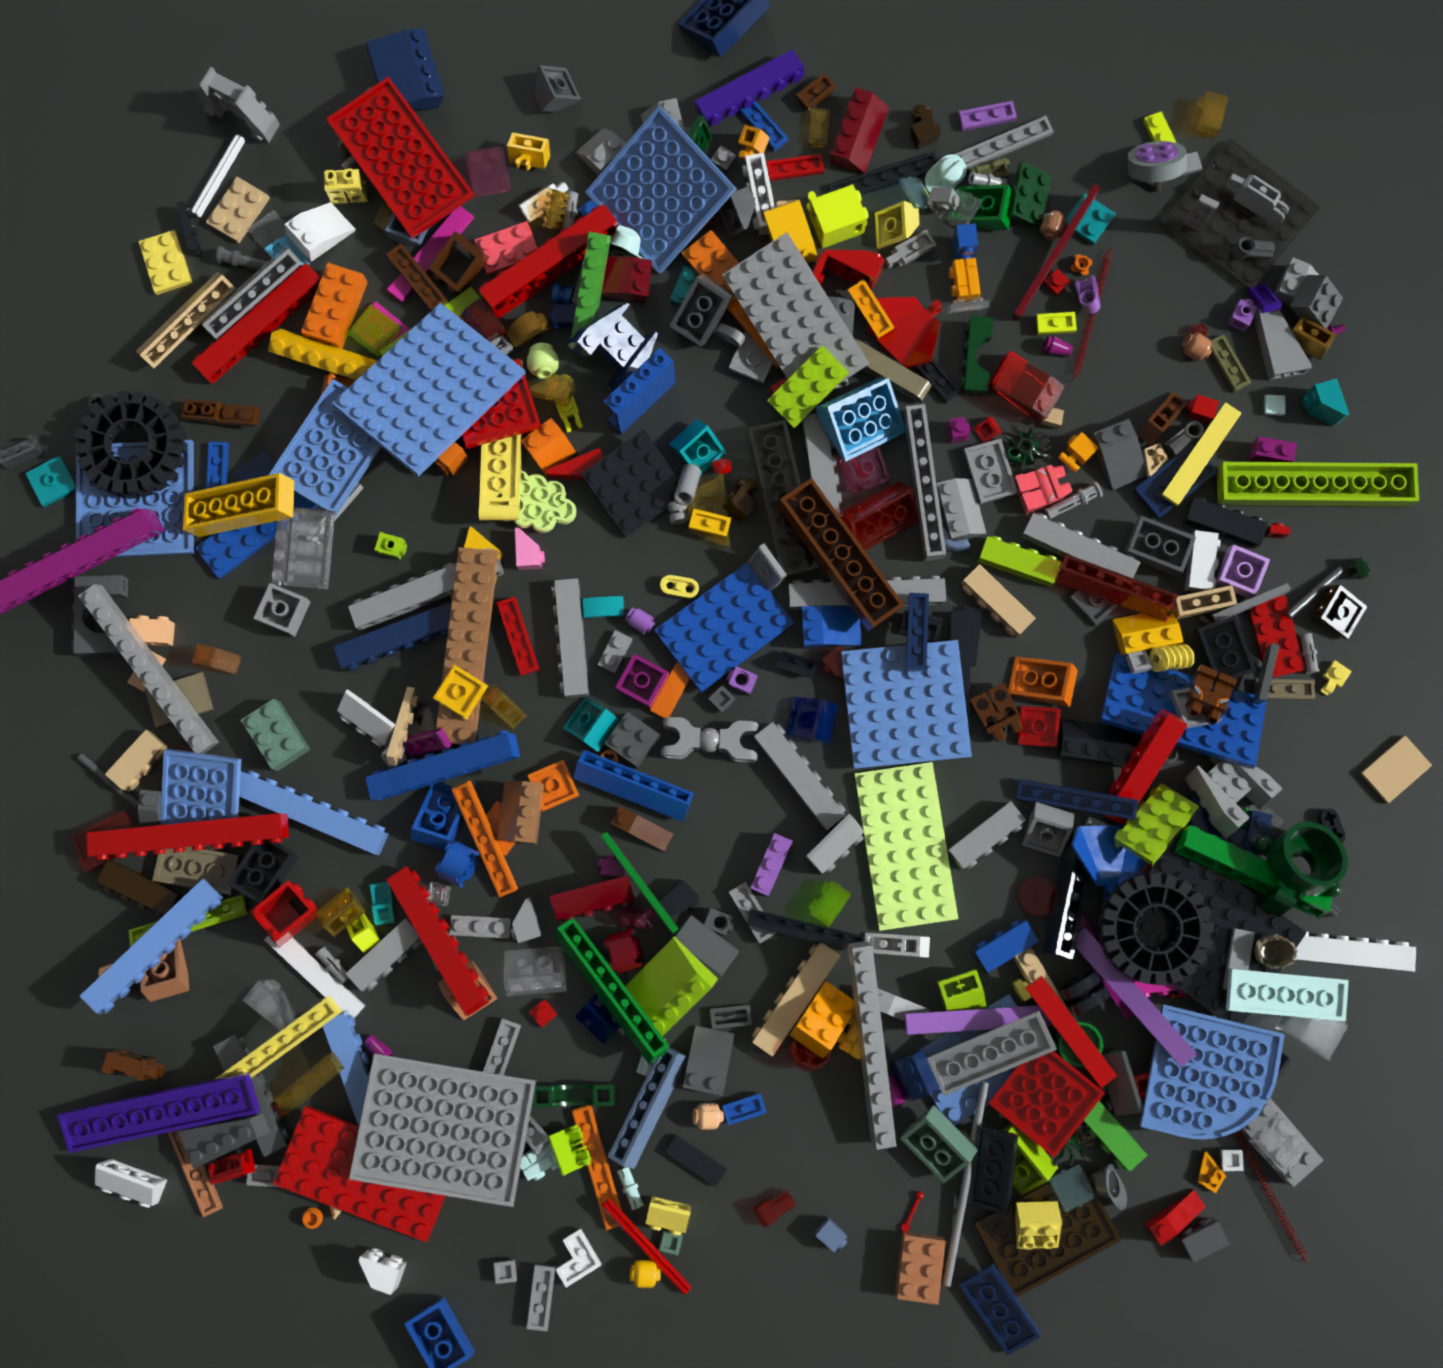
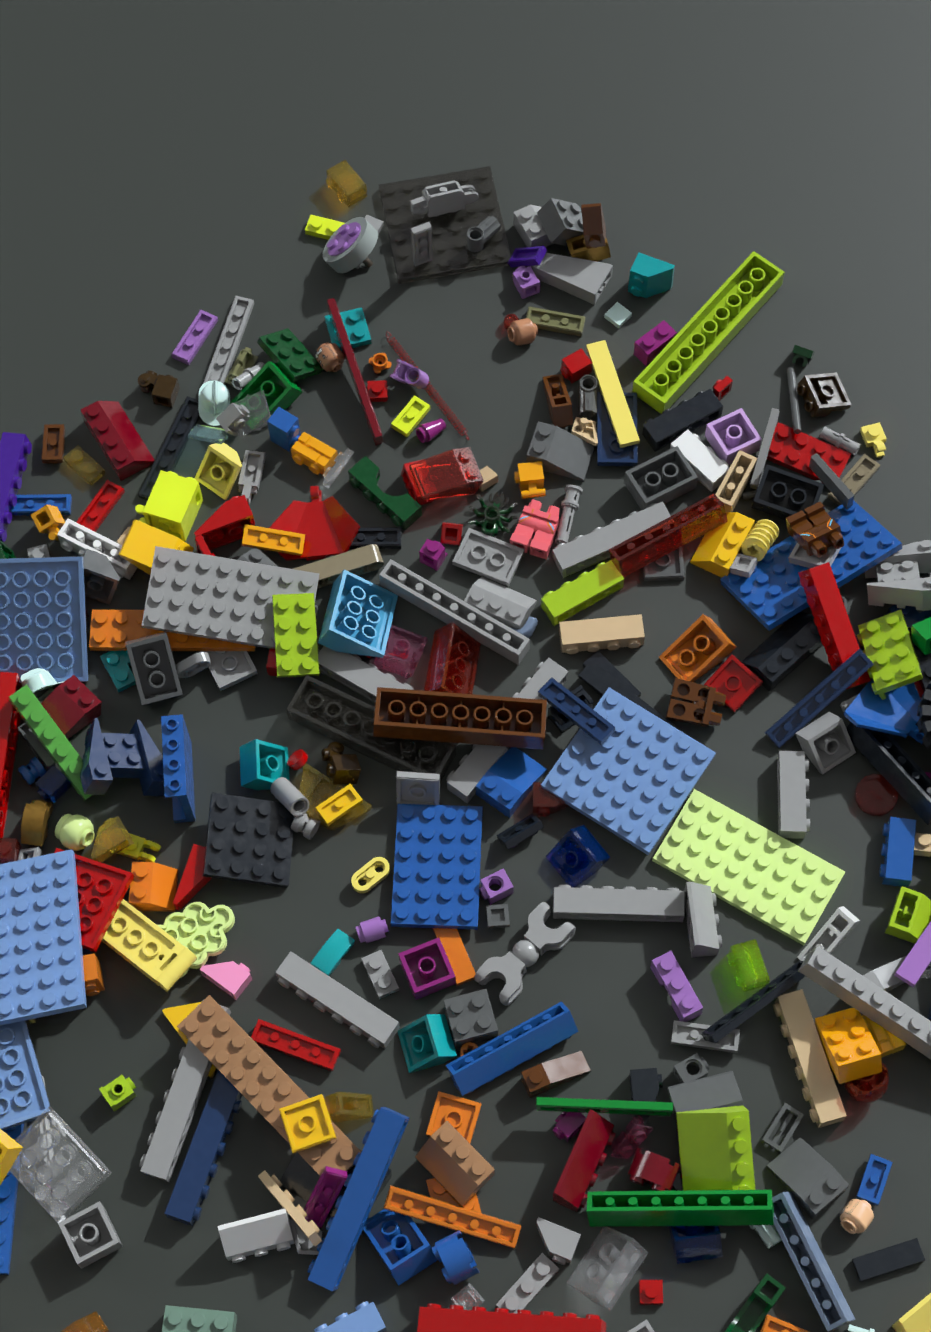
camera: 50 degrees left, 15 degrees down
none -> reddish brown slope [581,203,606,248]

